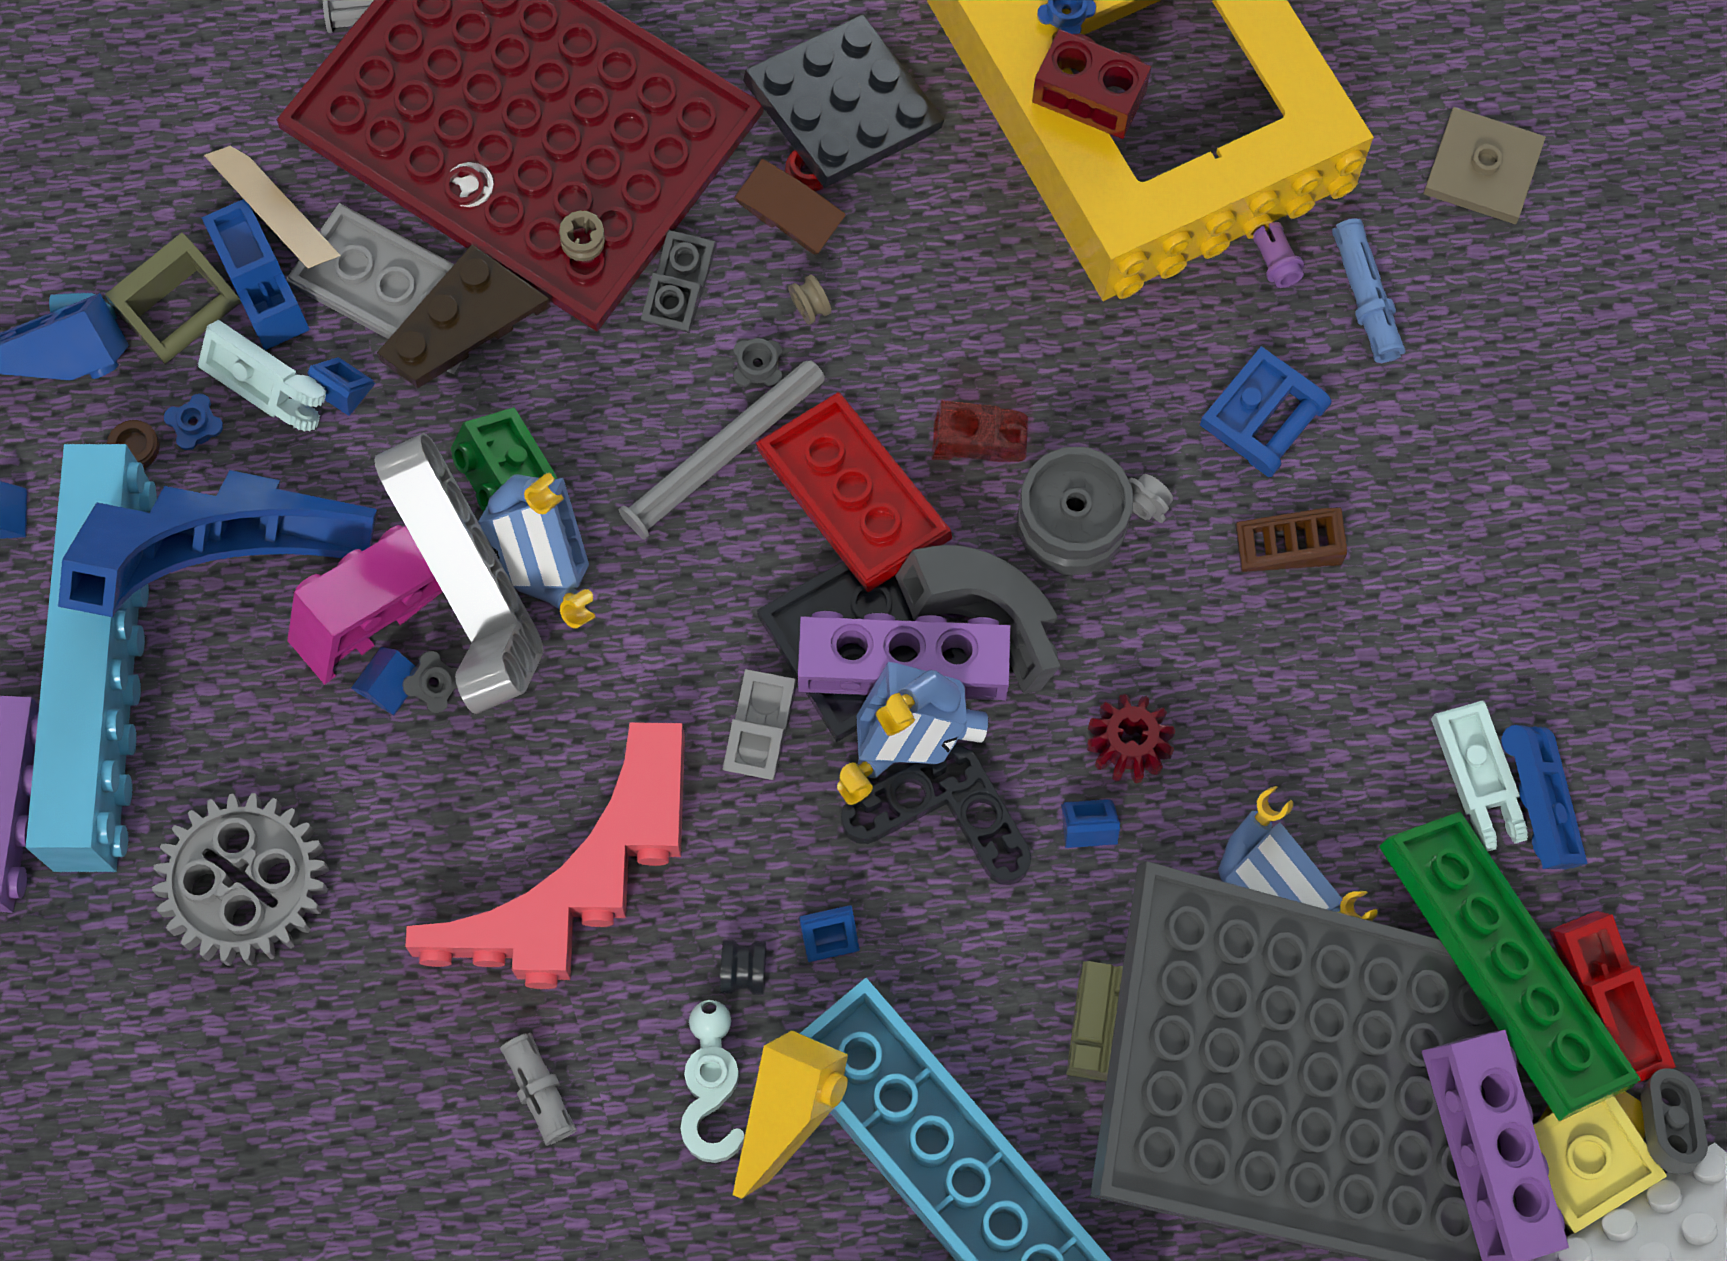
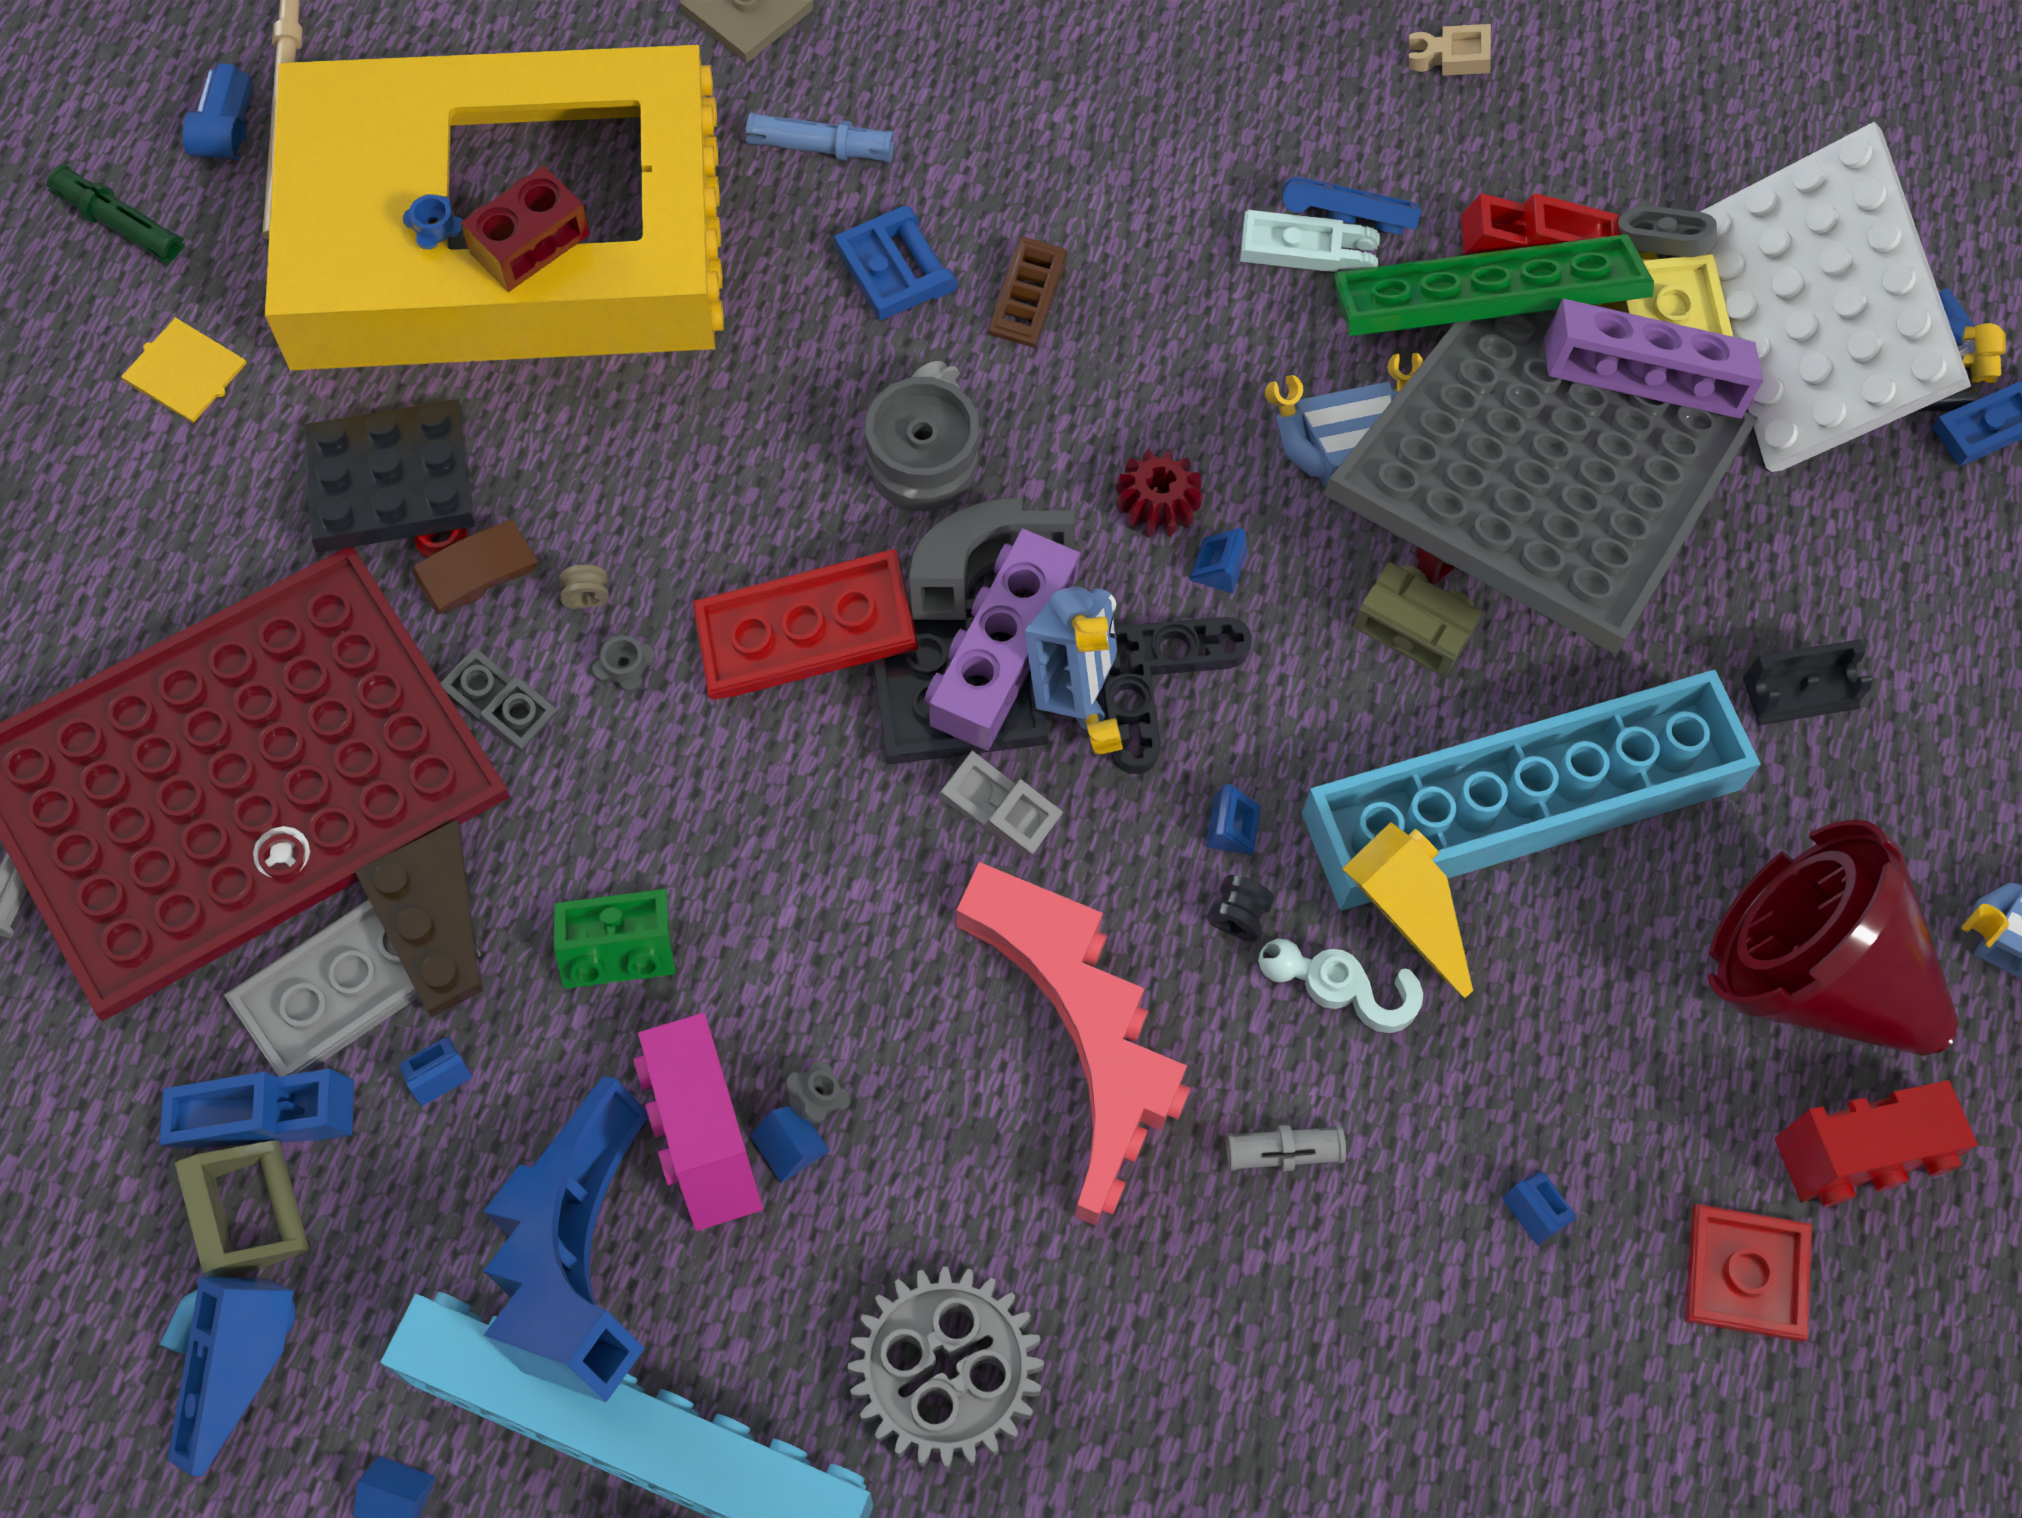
camera: 70 degrees left, 5 degrees down
reddish brown tile [107,420,160,468] -> none
blue plate [164,394,223,450] -> none
light aqua hinge [198,320,326,432] -> none
tan sticker [204,146,341,268] -> none
light grey beam [374,433,543,714] -> none
torso [478,473,596,628] -> none
dark tan bush [559,210,605,261] -> none
light grey axle [619,360,825,540] -> none
clear red leg [931,400,1028,462] -> none
medium lavender pin [1253,222,1304,288] -> none

